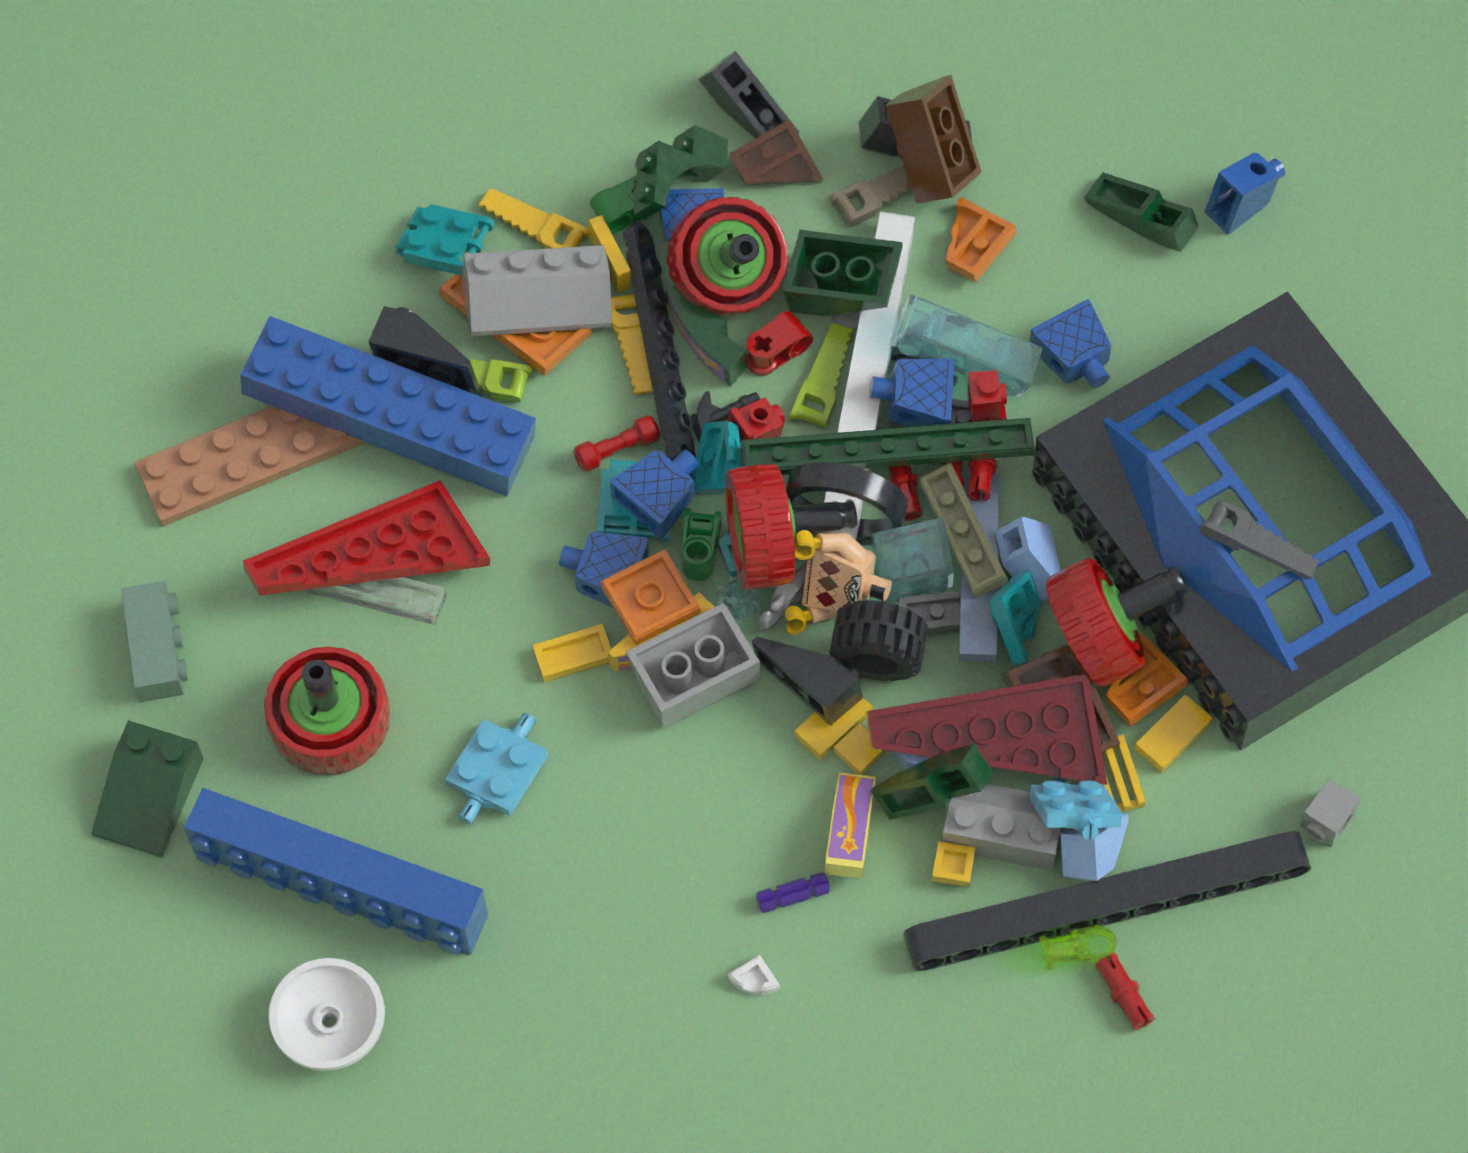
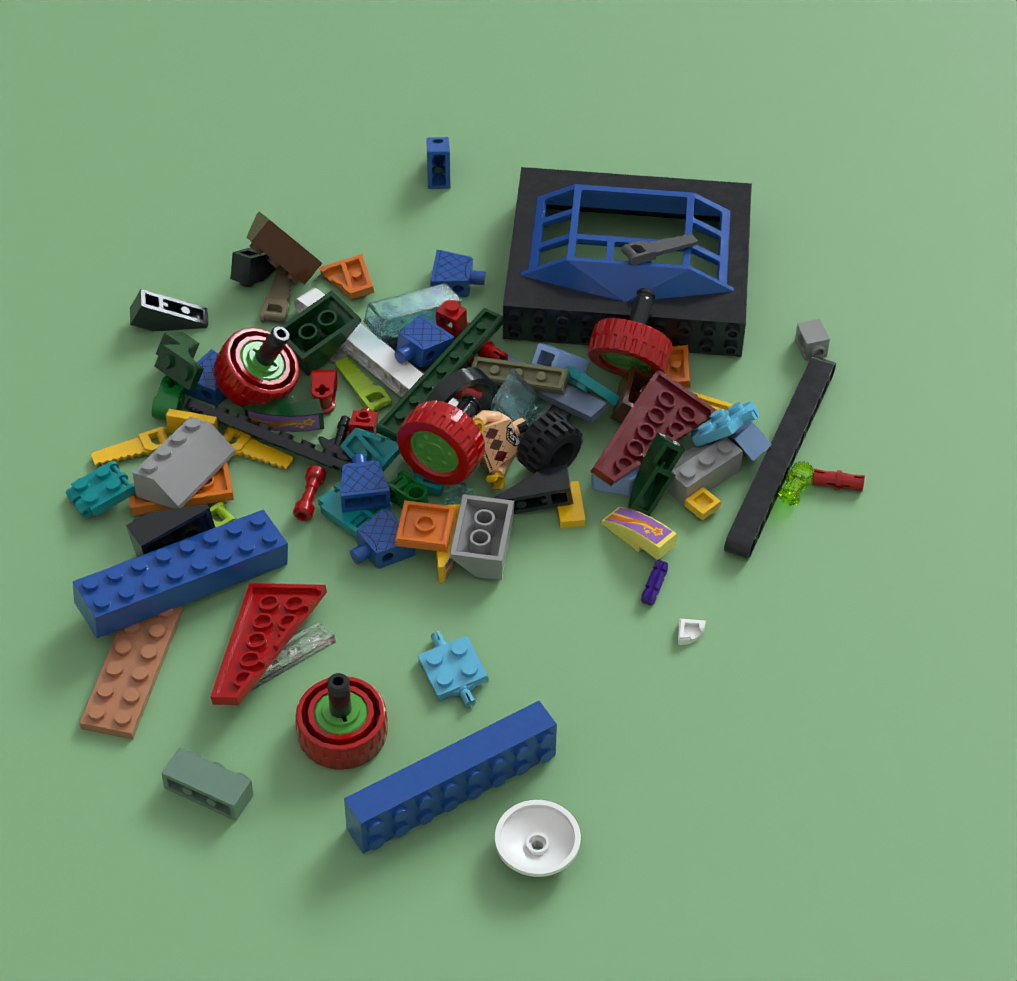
camera: 55 degrees left, 15 degrees down
dark green slope [92,720,204,858] -> none
yellow tile [532,624,611,683] -> none
reddish brown wing [729,119,823,185] -> none
light grey piece [758,562,807,630] -> none
yellow tile [833,723,886,775] -> none
dark green slope [1084,172,1199,252] -> none
yellow tile [1134,694,1213,773] -> none

